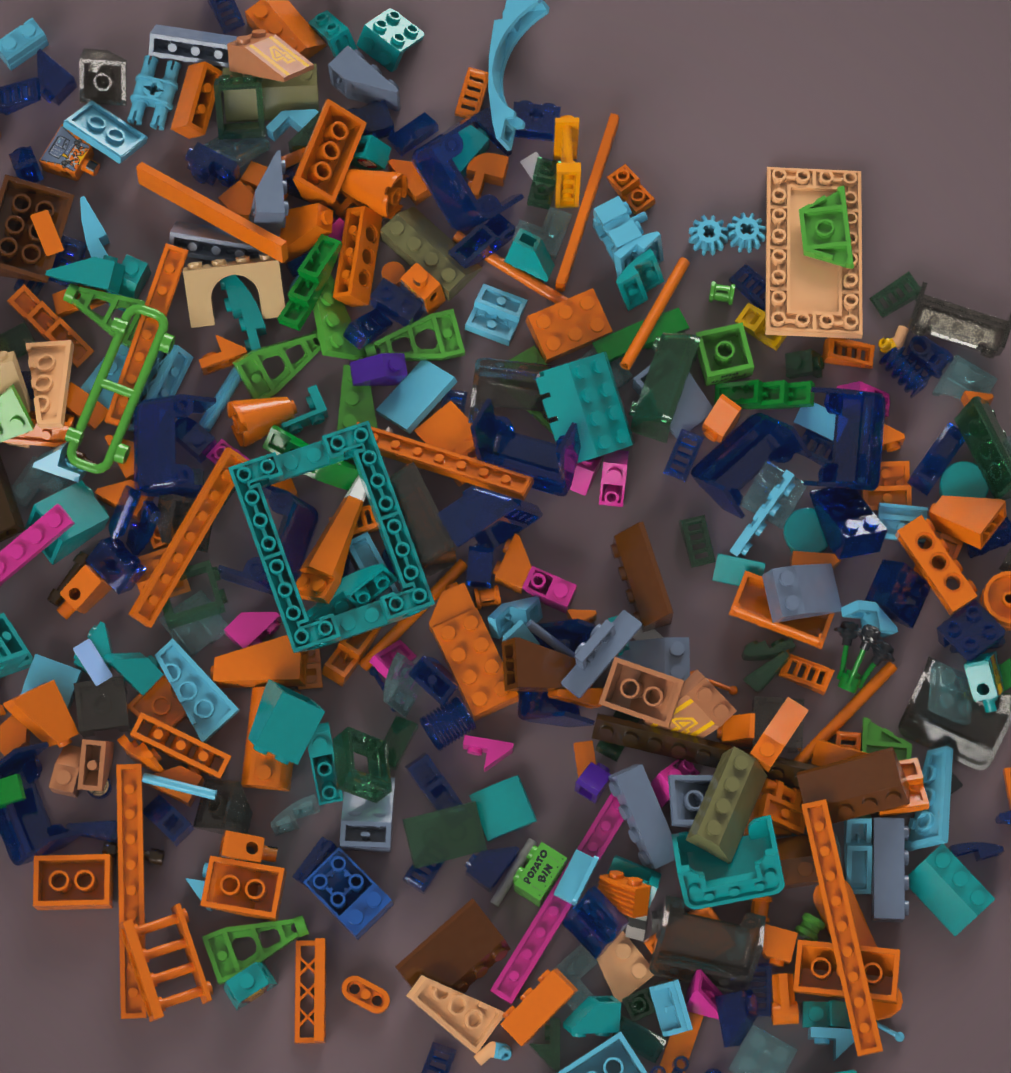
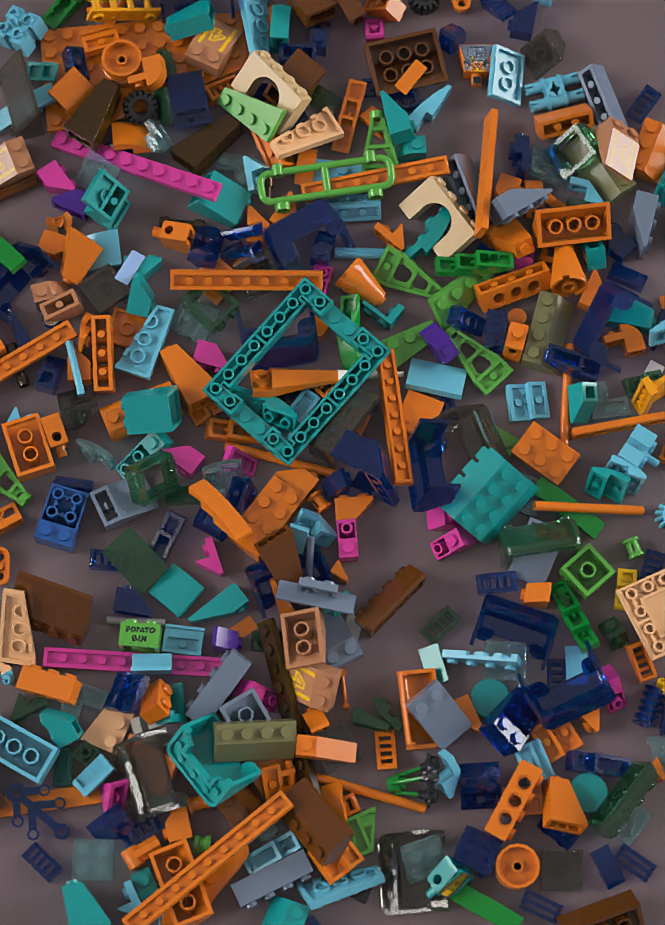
camera: 60 degrees right, 0 degrees up
none -> dark pink slope [160,445,206,479]
none -> medium azure plate [162,624,205,656]
none -> orange slope [188,479,253,542]
none -> teal slope [188,582,249,625]

